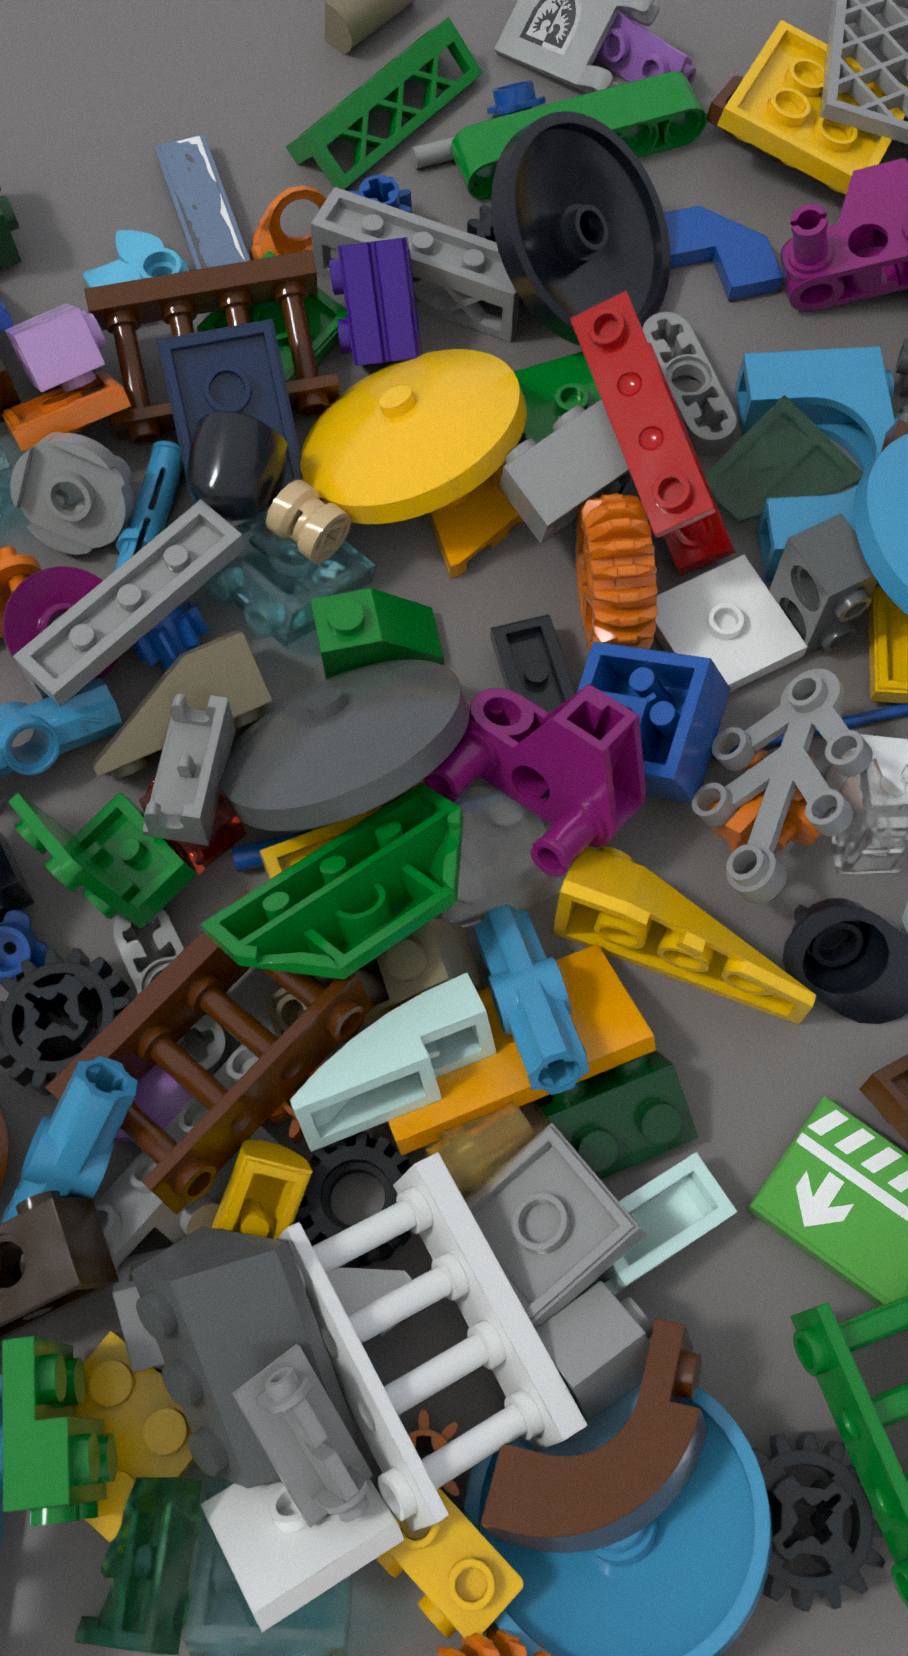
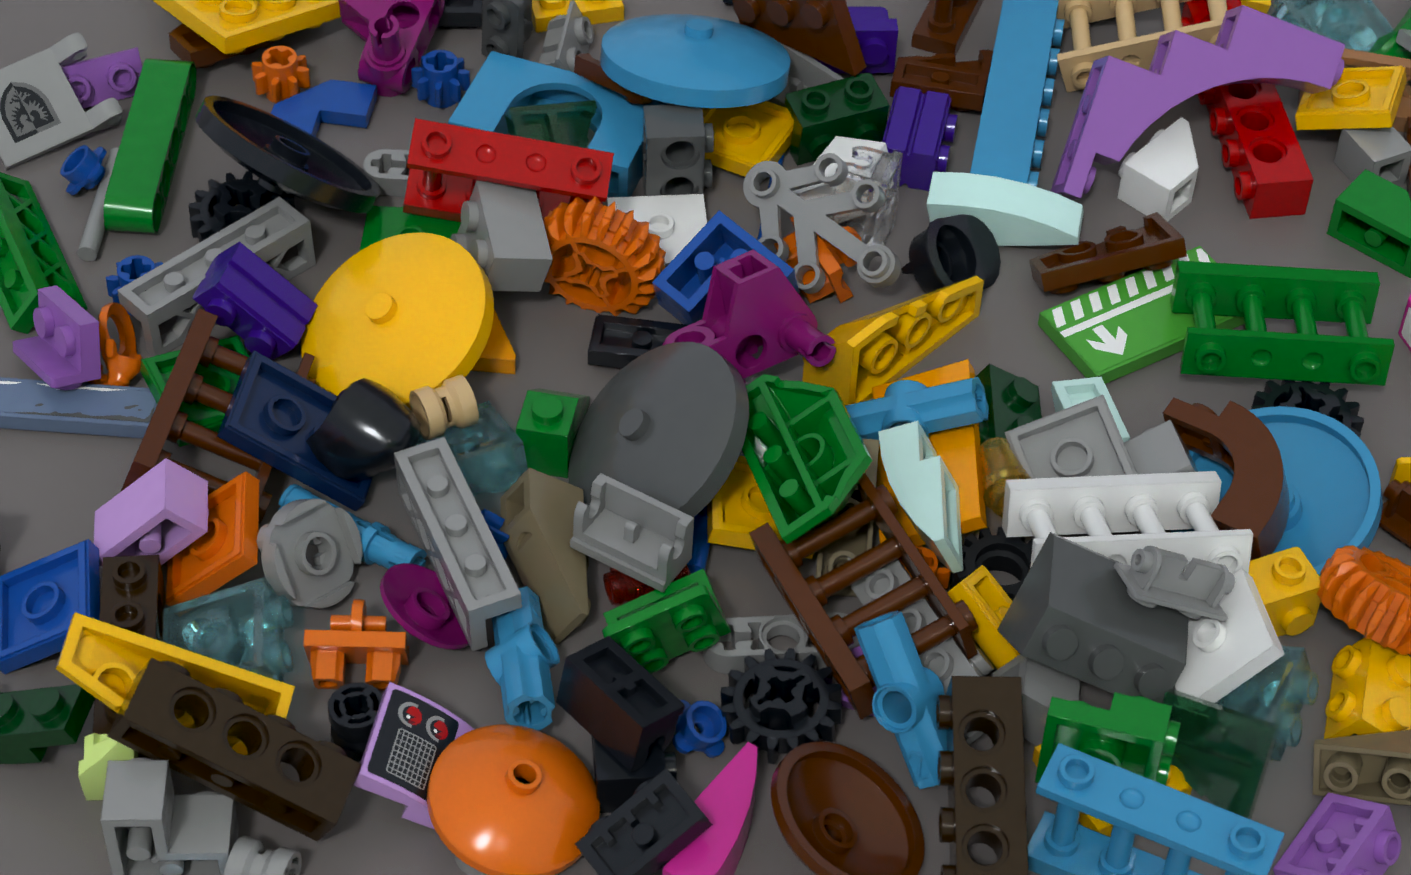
camera: 70 degrees left, 20 degrees down
medium azure plate [83,230,189,288] -> none
none -> medium lavender bracket [13,285,101,390]
none -> orange gear [251,46,311,103]
none -> blue gear [411,50,470,108]

